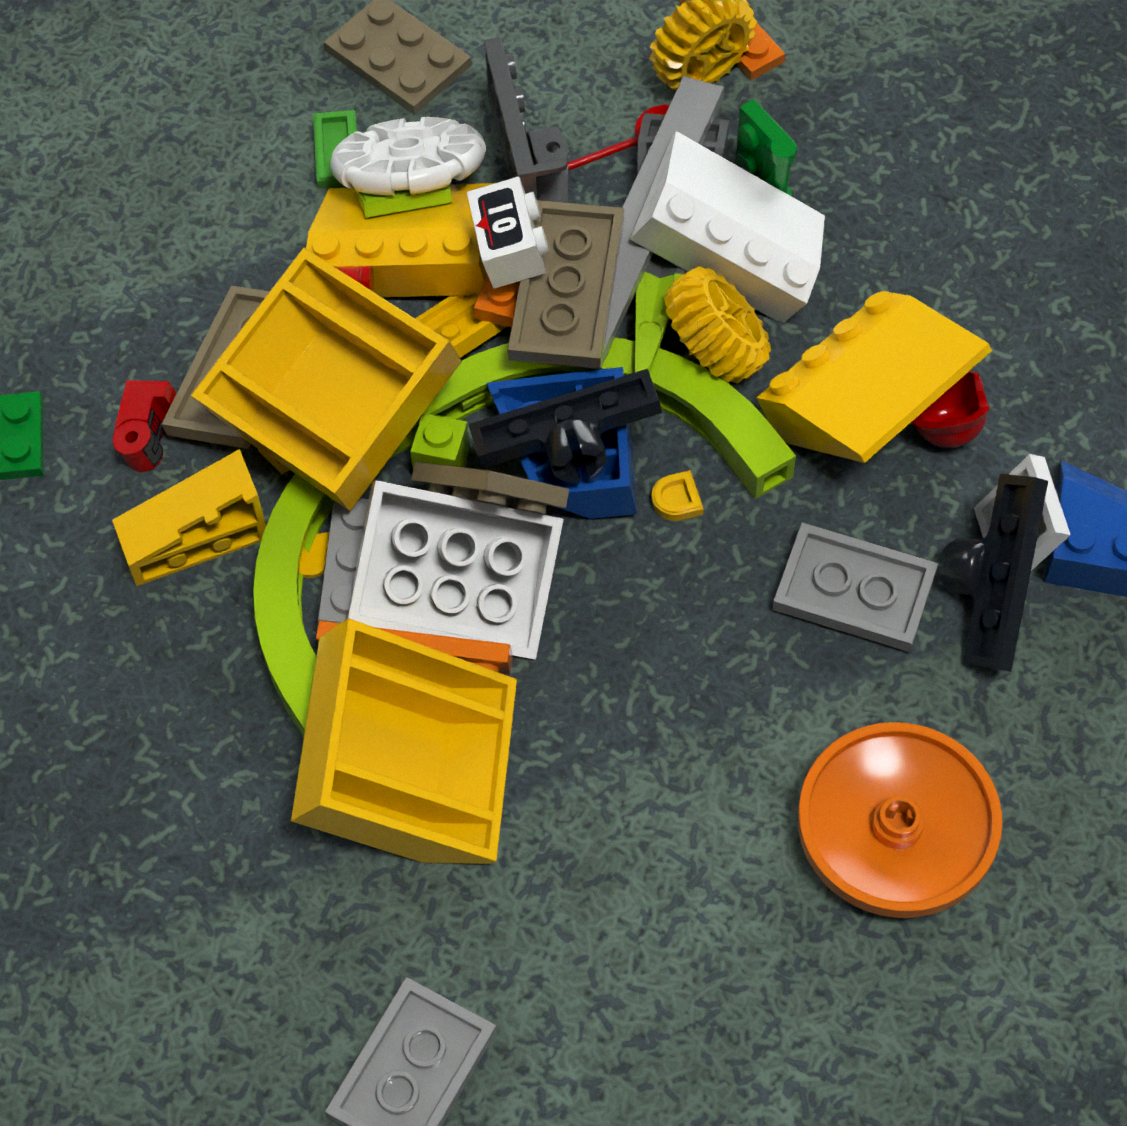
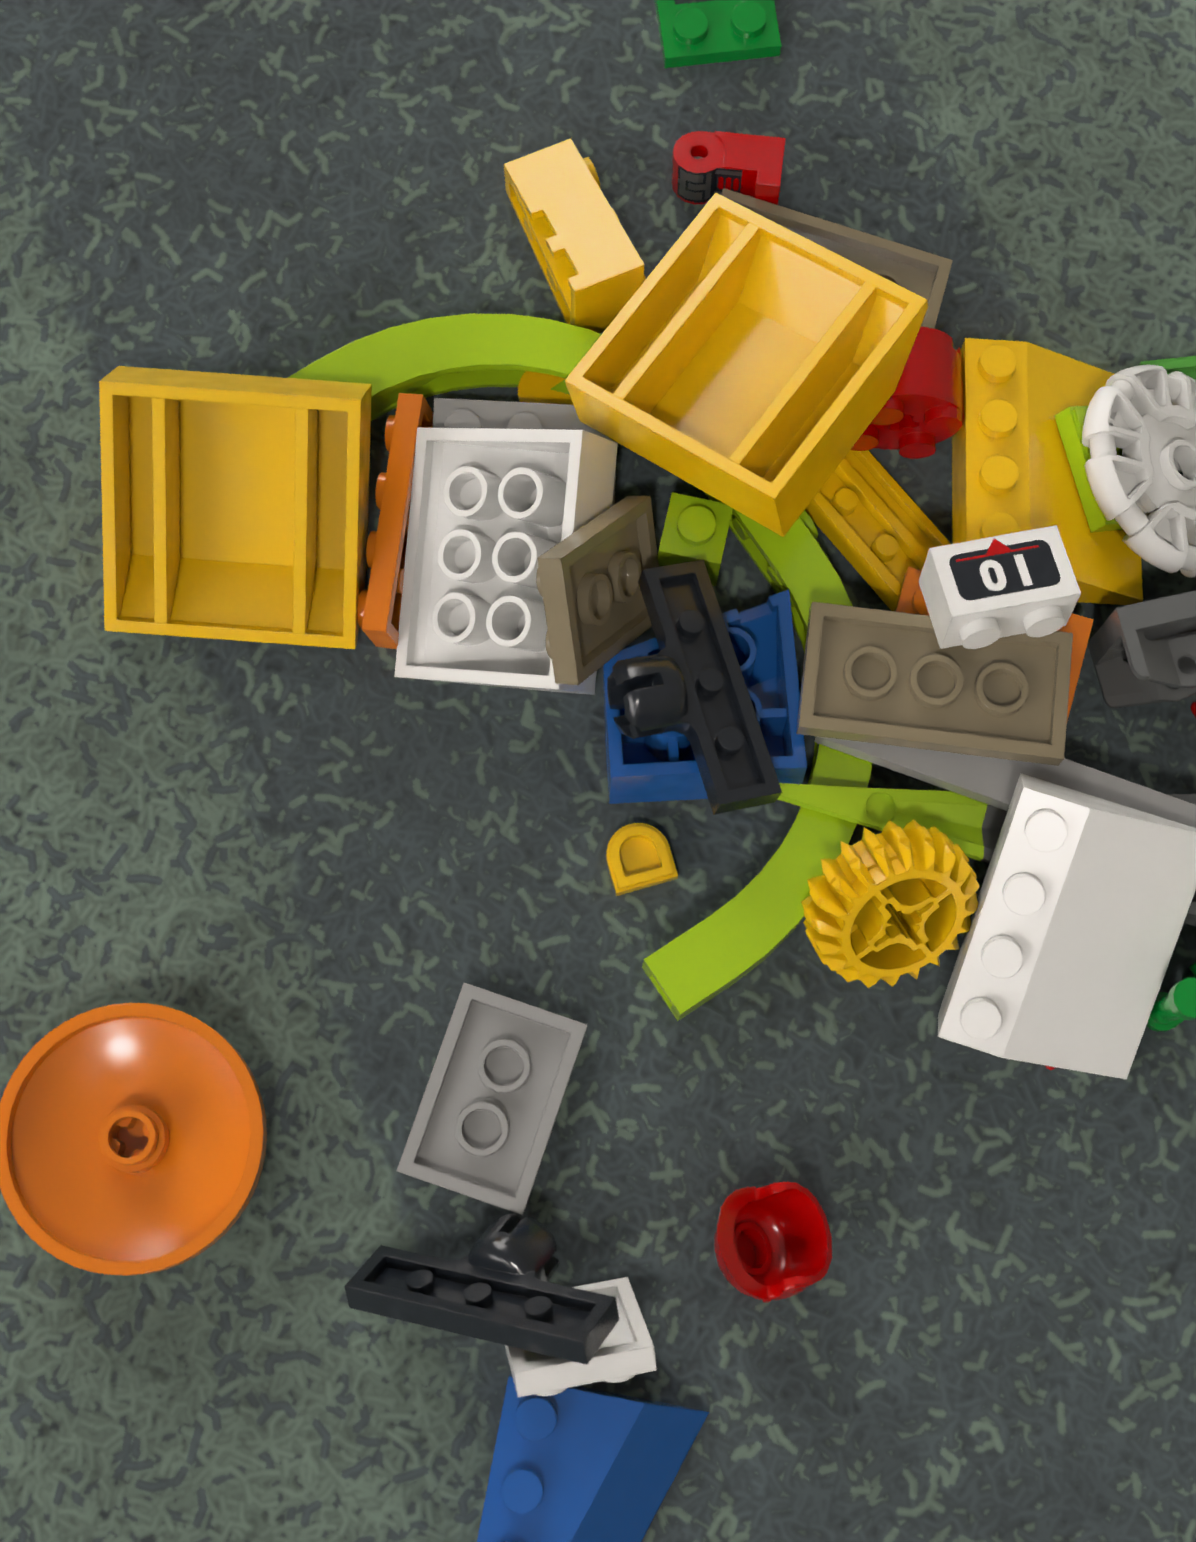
camera: 85 degrees right, 15 degrees up
yellow slope [756,291,992,463] -> none

